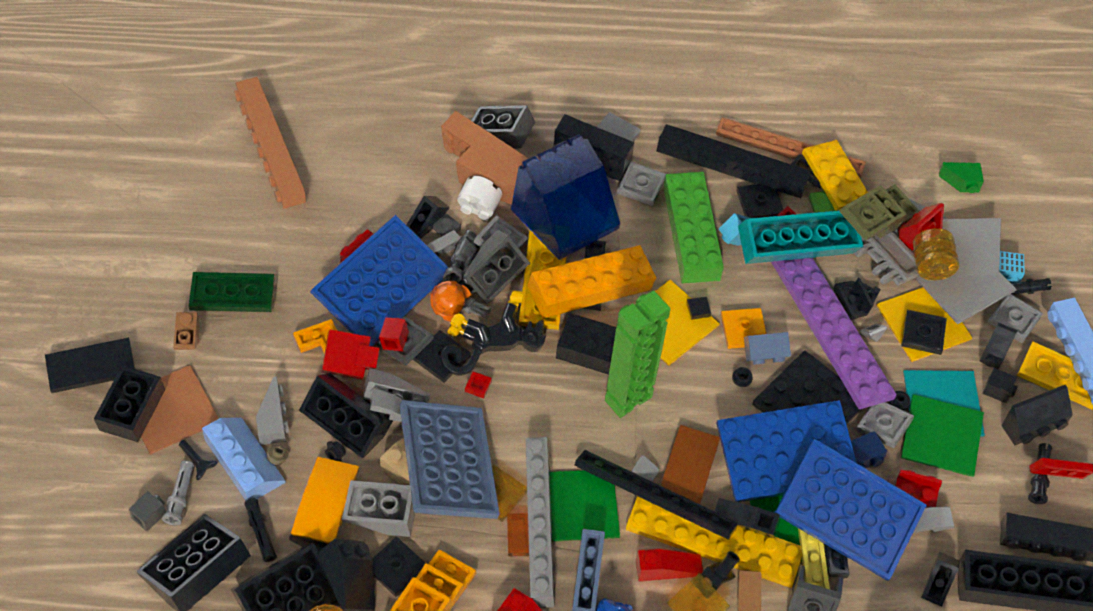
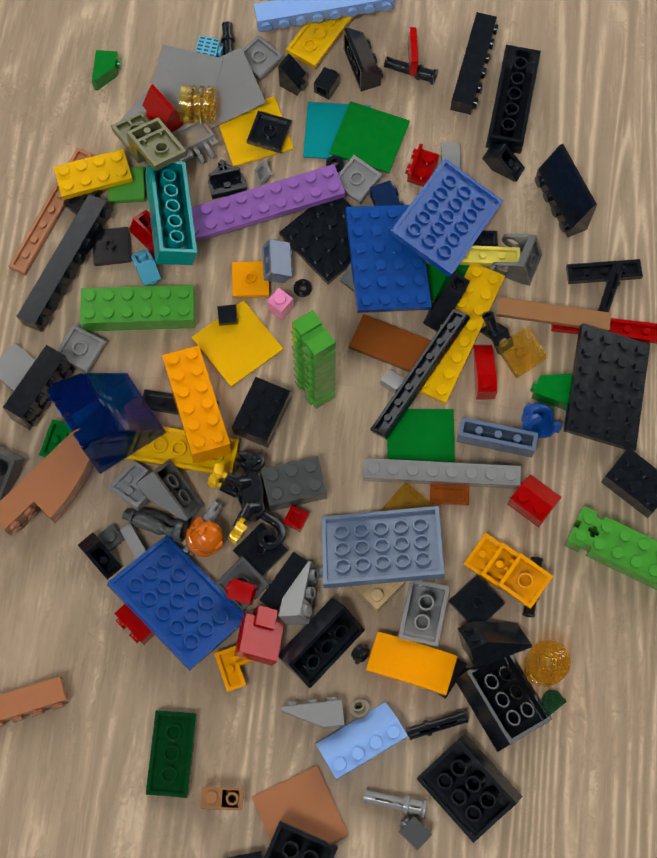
camera: 80 degrees left, 15 degrees up
black piece [179,440,218,480] -> none
light grey slope [370,389,404,422] -> none
white brick [457,176,502,221] -> none
none -> black tile [259,551,308,610]
none -> dark grey brick [261,456,327,512]
none -> bright pink brick [267,288,294,320]

